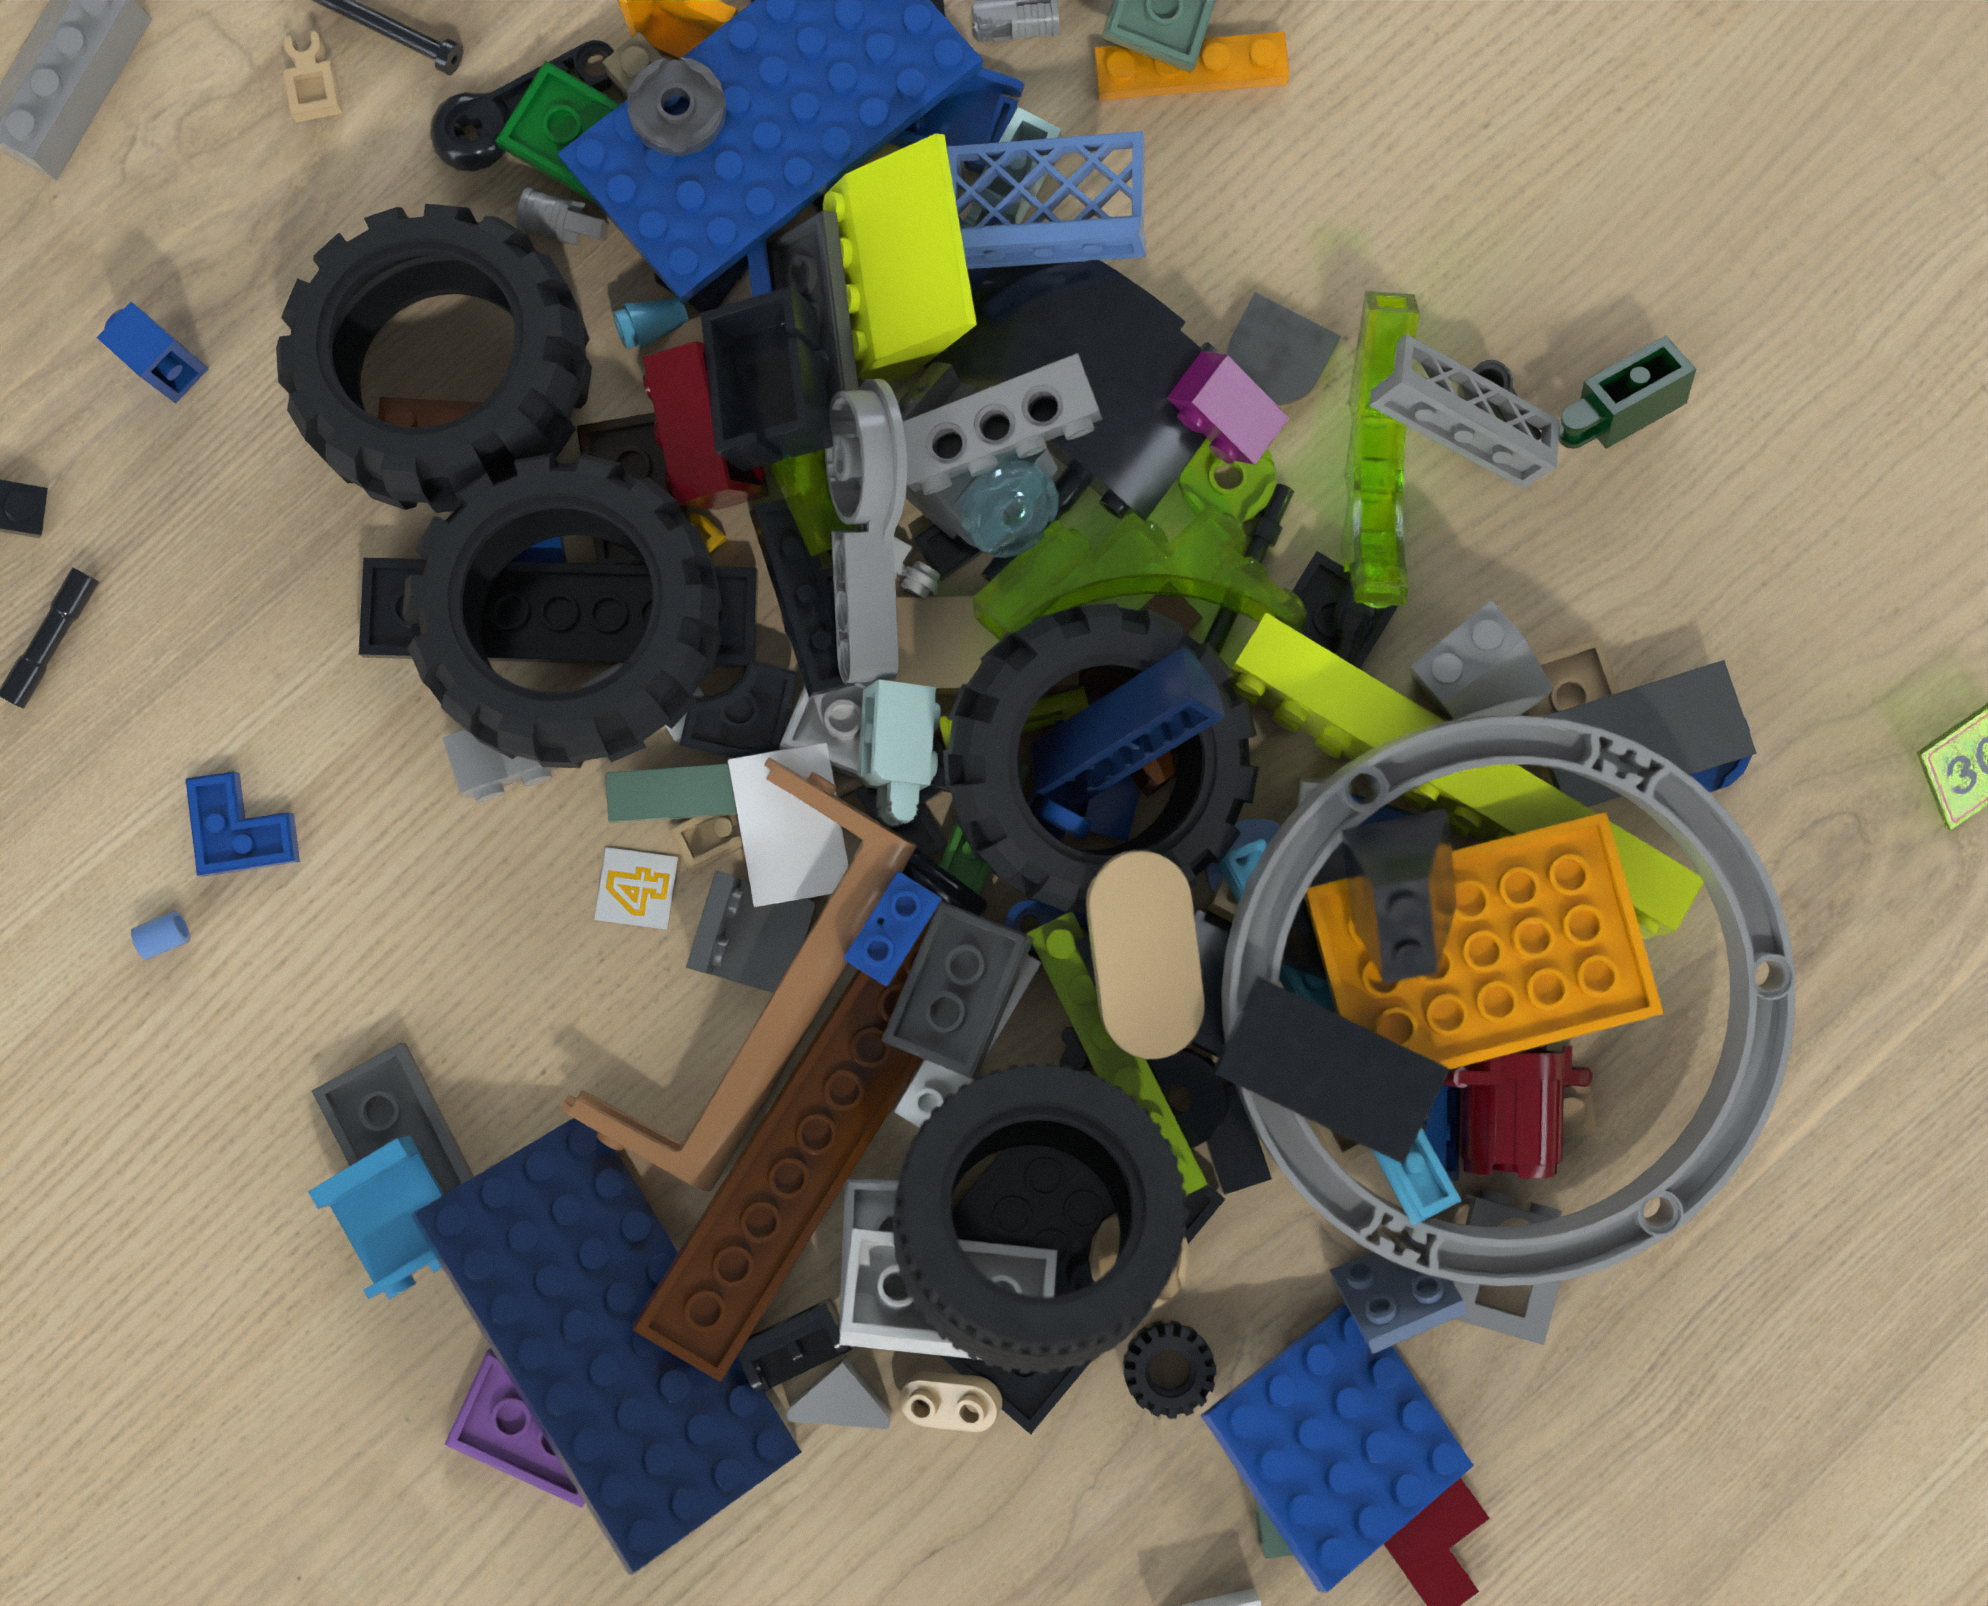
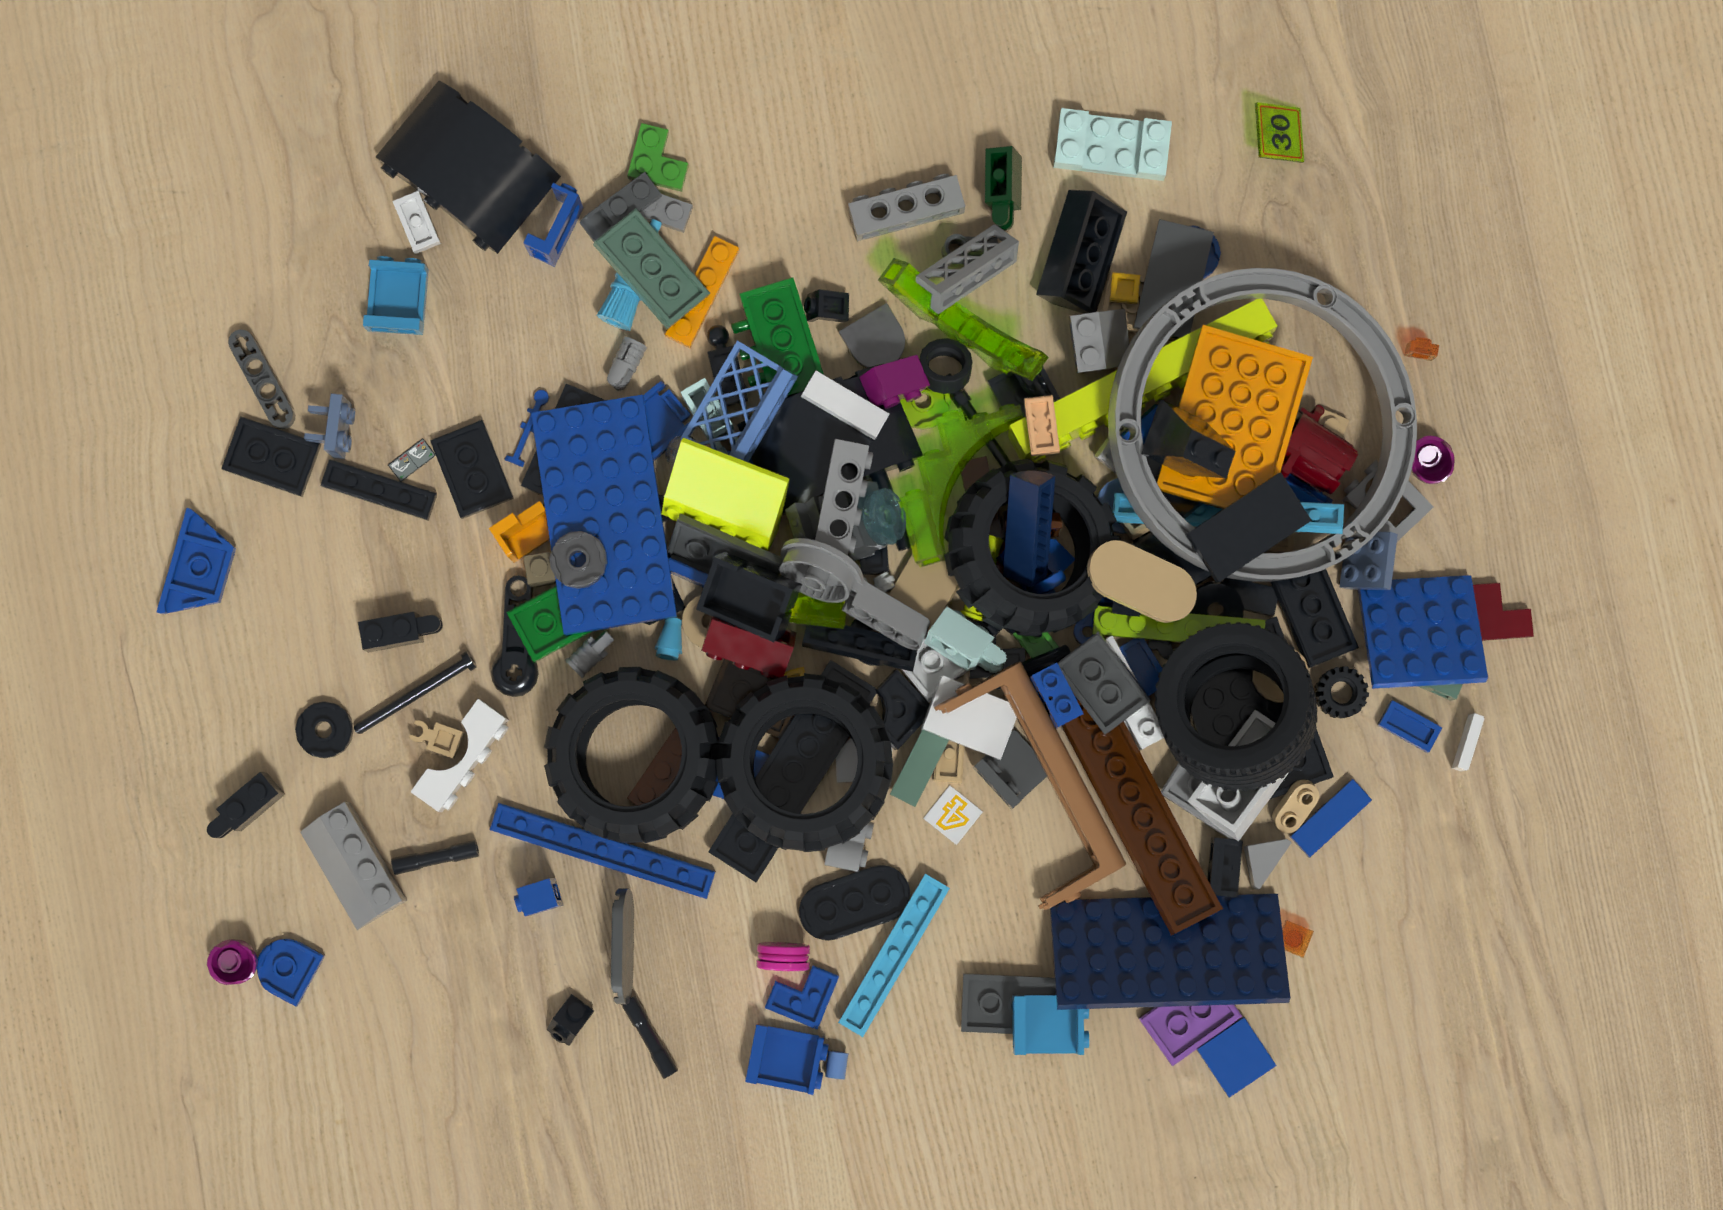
camera: 65 degrees left, 0 degrees up
none -> black piece [391,840,479,875]
none -> white arch [411,699,509,812]
none -> blue tile [490,803,716,899]
none -> dark grey tile [611,888,634,1004]
none -> black plate [707,325,748,406]
none -> green piece [731,277,824,399]
none -> blue panel [745,1023,829,1095]
none -> dark pink head [756,942,810,971]
none -> black tile [799,865,910,941]
none -> white tile [801,371,889,440]
none -> black bracket [804,289,849,323]
none -> medium azure plate [838,874,950,1037]
none -> light grey brick [848,174,965,242]
none -> black tyre [919,338,973,394]
none -> light nougat plate [1024,395,1060,456]
none -> black slope [1036,190,1127,314]
none -> light aqua piece [1053,108,1172,181]
none -> yellow tile [1109,272,1140,304]
none -> blue tile [1119,639,1162,696]
none -> blue tile [1196,1017,1277,1098]
none -> black tile [1270,549,1359,668]
none -> clear orange plate [1282,920,1314,958]
none -> blue tile [1289,779,1372,858]
none -> blue tile [1377,700,1442,753]
none -> clear orange plate [1404,337,1439,361]
none -> magenta hair [1411,435,1455,484]

